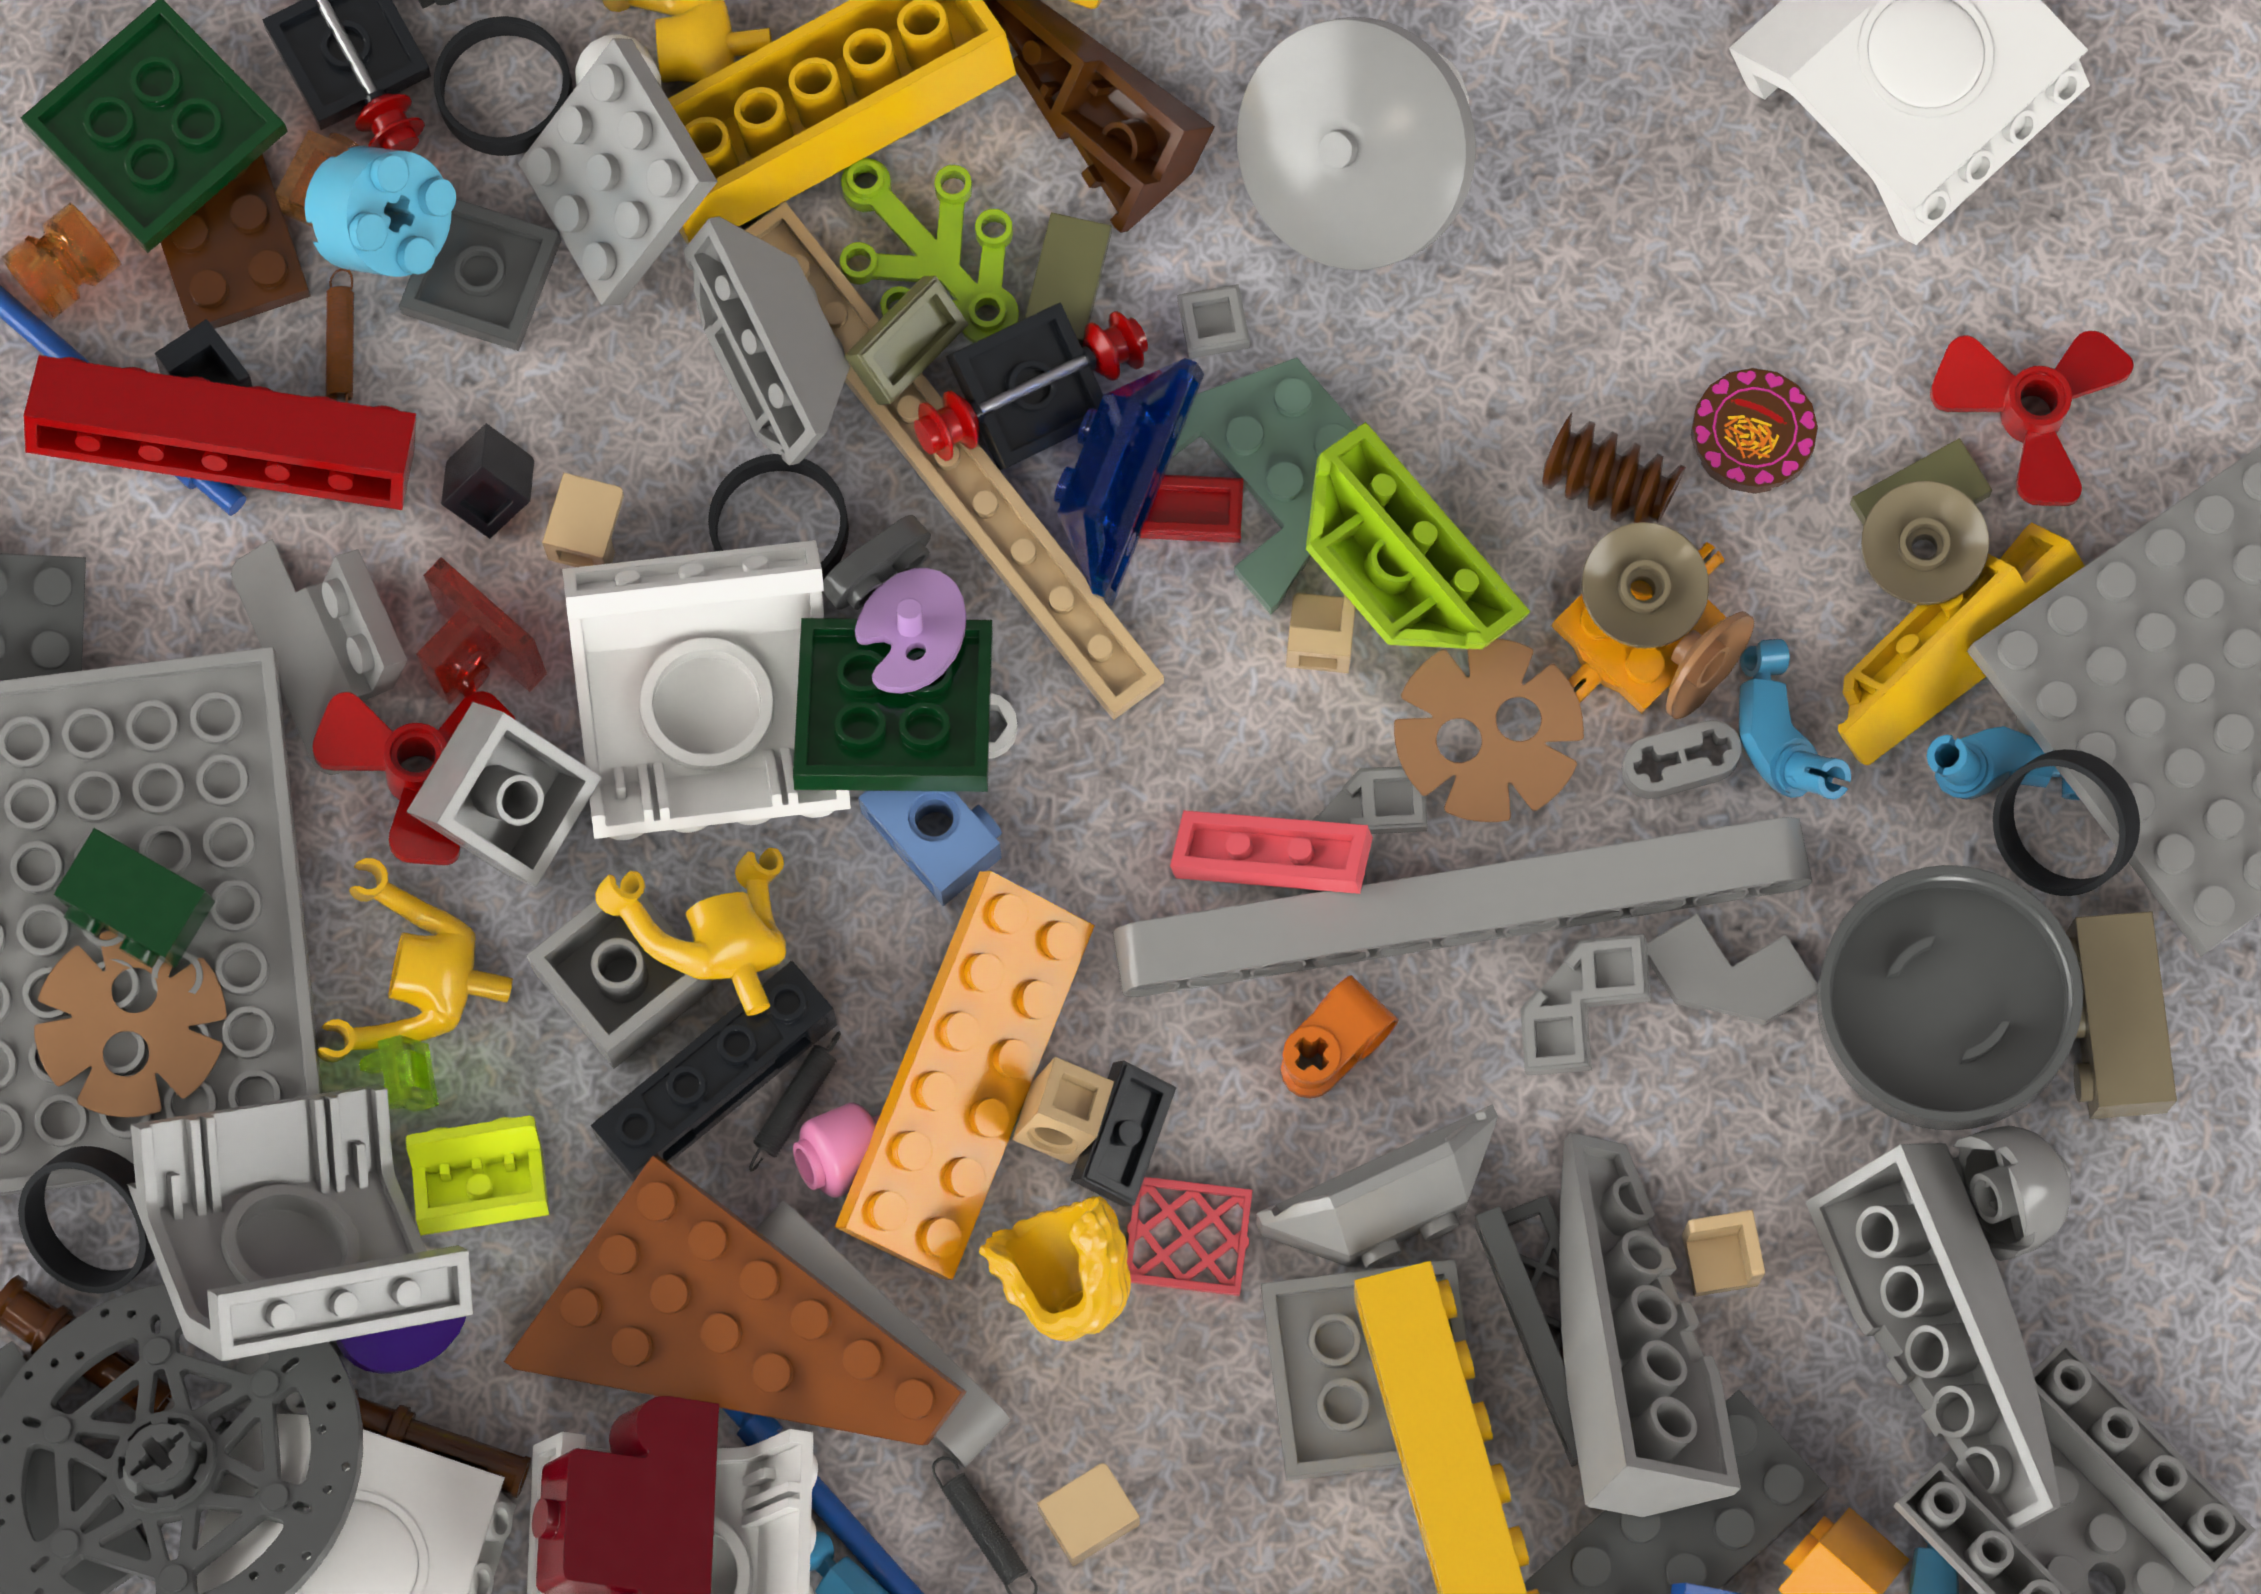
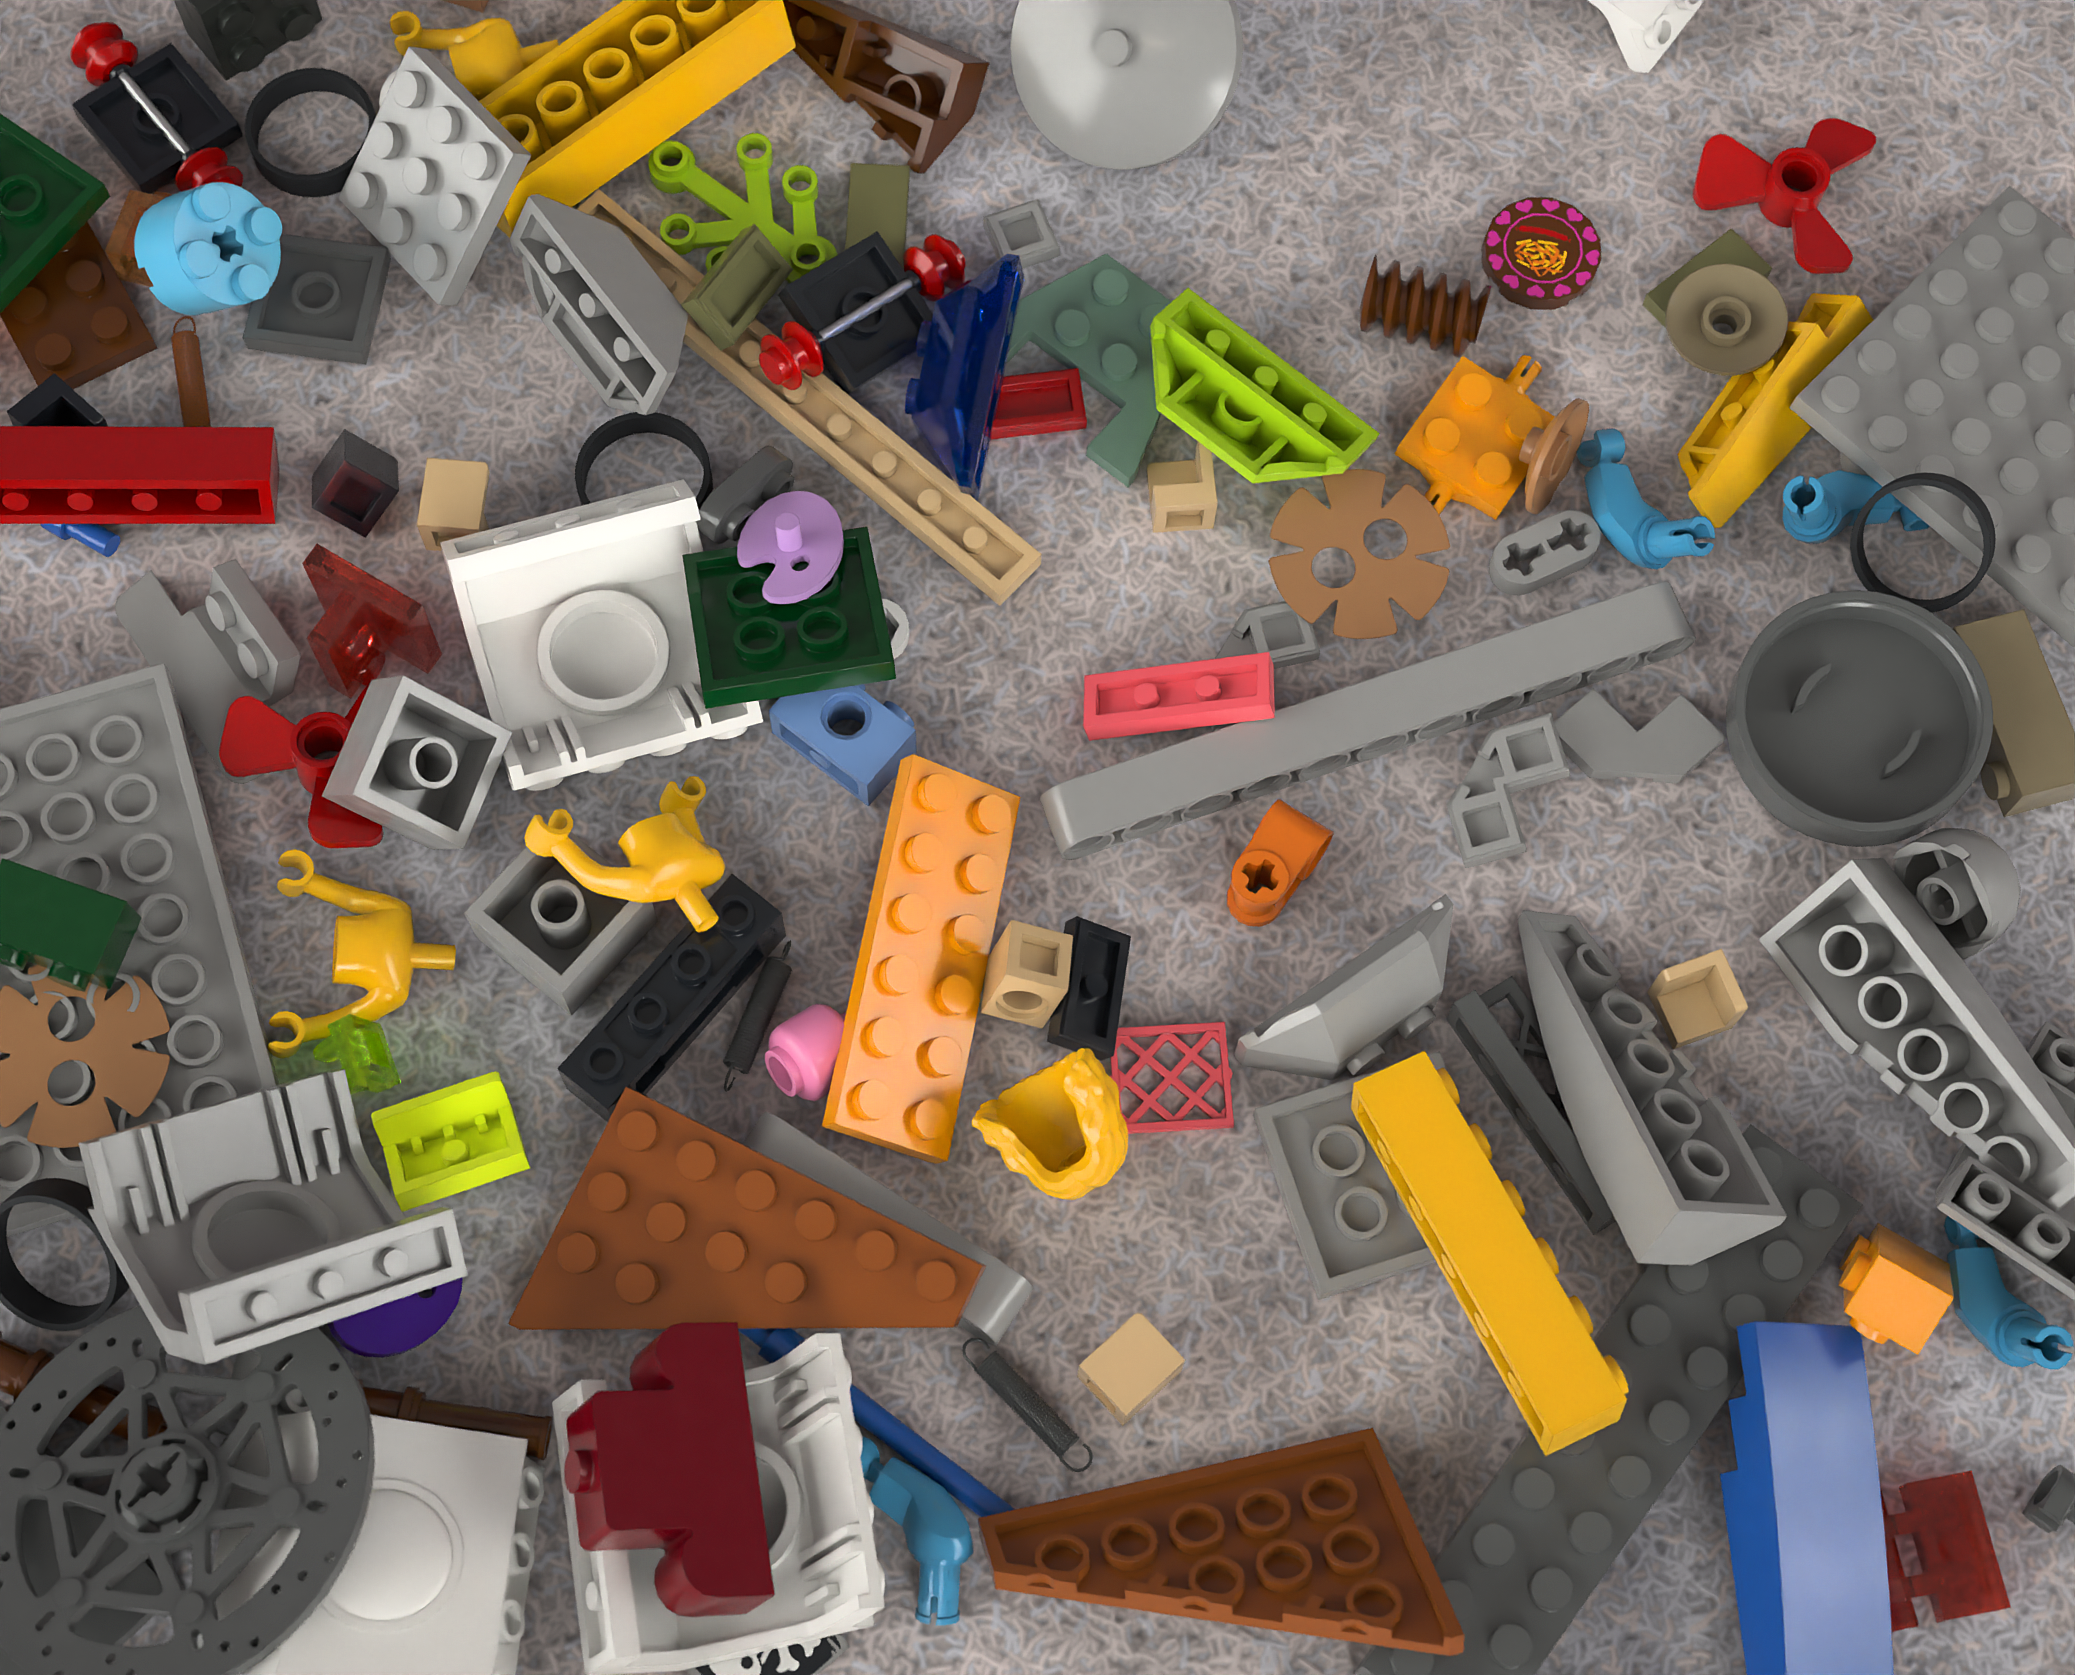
camera: 15 degrees left, 5 degrees down
dark tan dish [1581,522,1709,649] -> none

